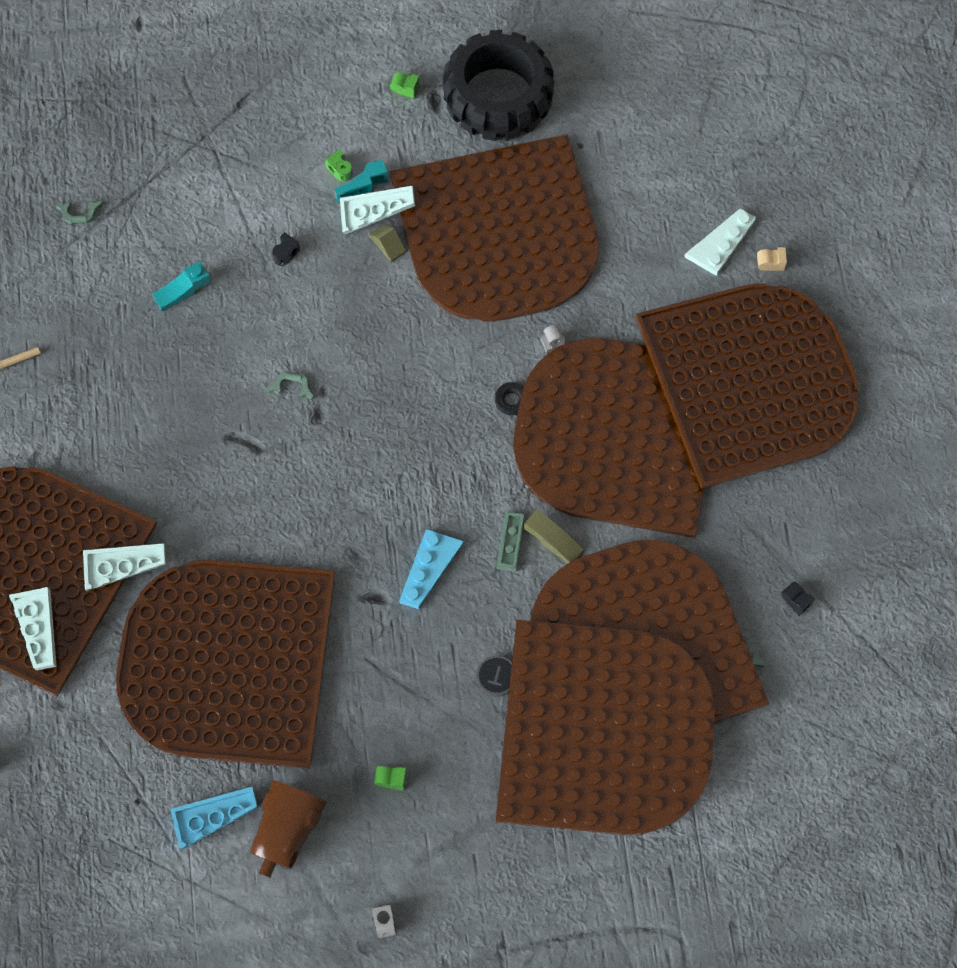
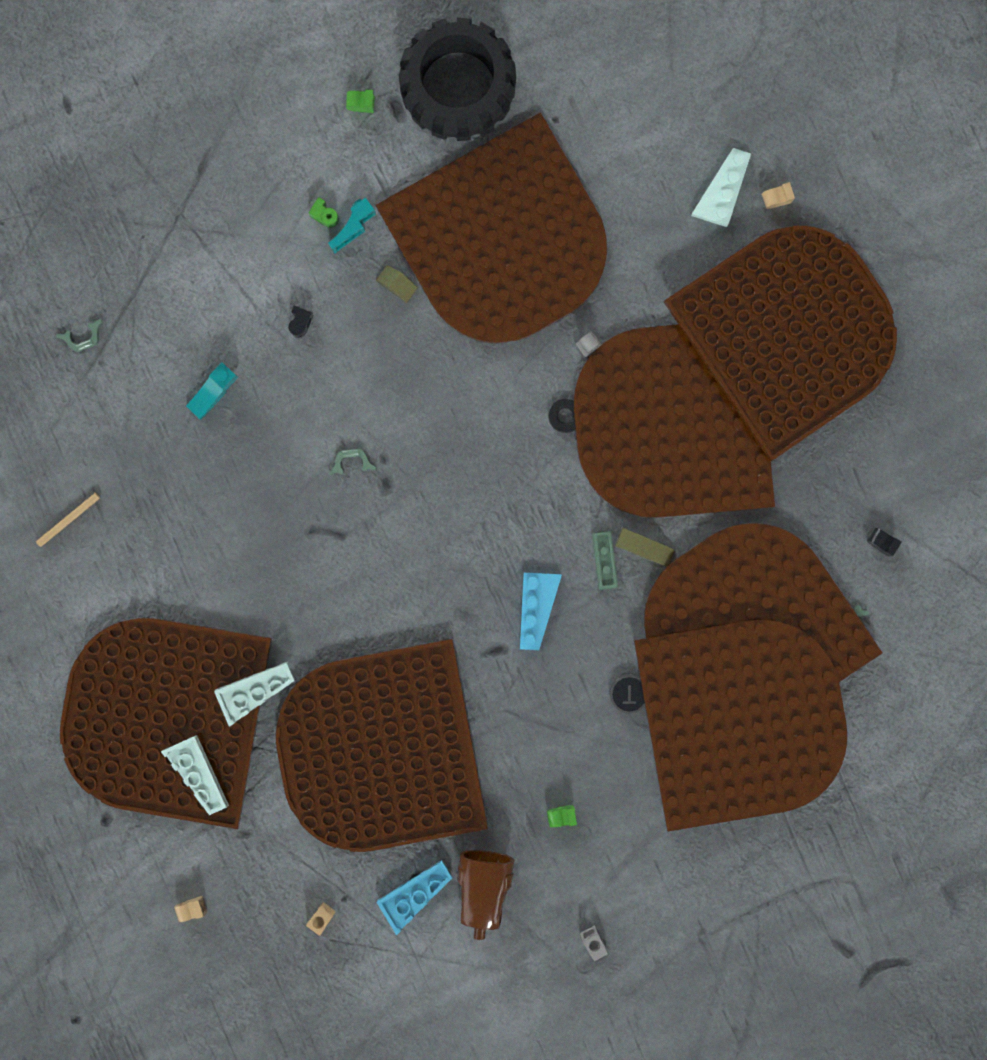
camera: 20 degrees left, 20 degrees up
light aqua wing [340,186,415,235] -> none
none -> tan leg [306,902,336,936]

